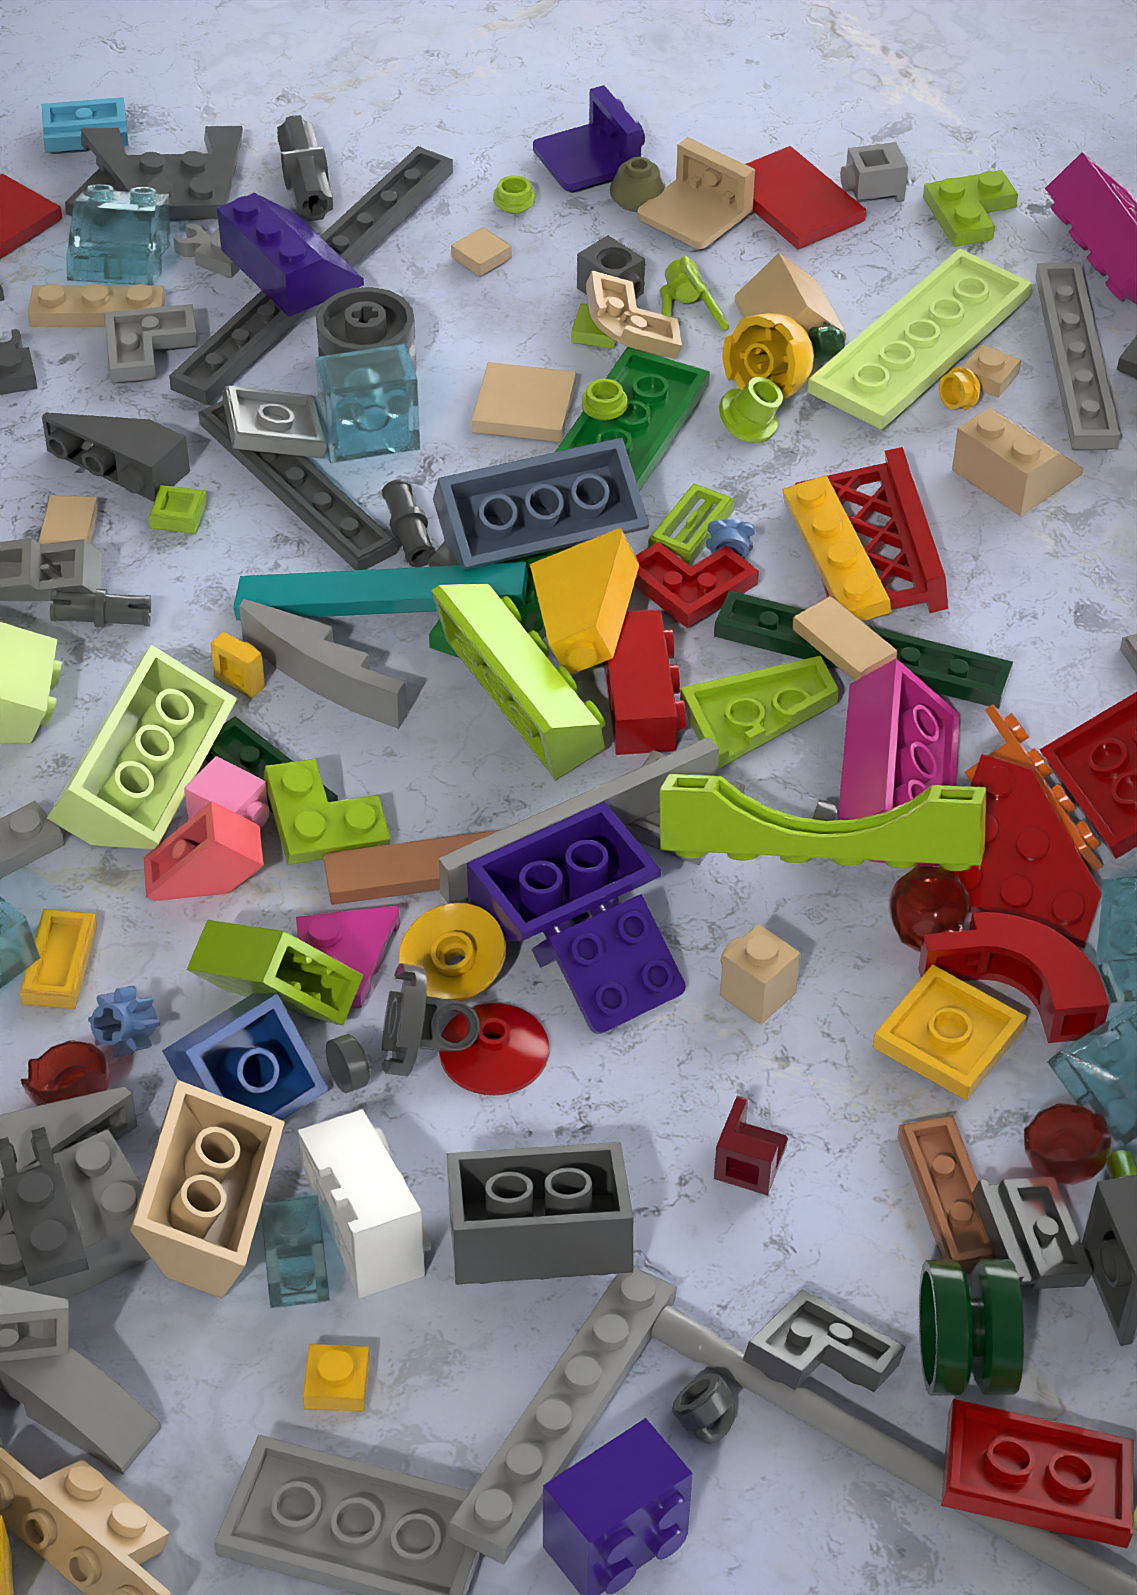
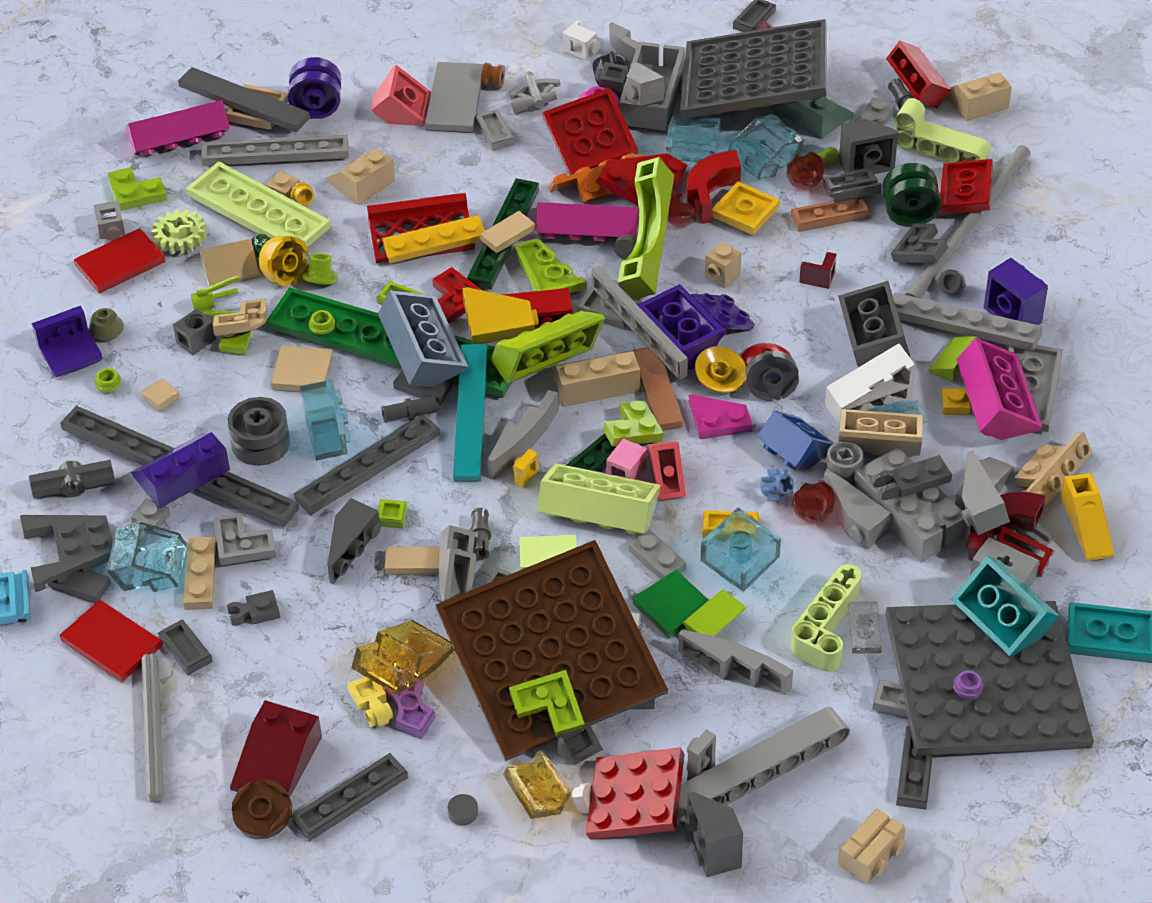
camera: 90 degrees left, 0 degrees up
lime slope [186,920,364,1026] -> none
light grey tile [222,385,327,458] -> none
dark grey tile [325,1034,370,1093] -> none
tan bracket [638,137,755,249] -> none
medium blue plate [706,519,755,559] -> none
none -> yellowish green gear [152,209,207,254]
none -> tan slope [550,351,640,407]
none -> light grey wheel [826,441,863,485]
none -> lime slope [929,336,978,382]
none -> dark pink slope [957,337,1042,440]

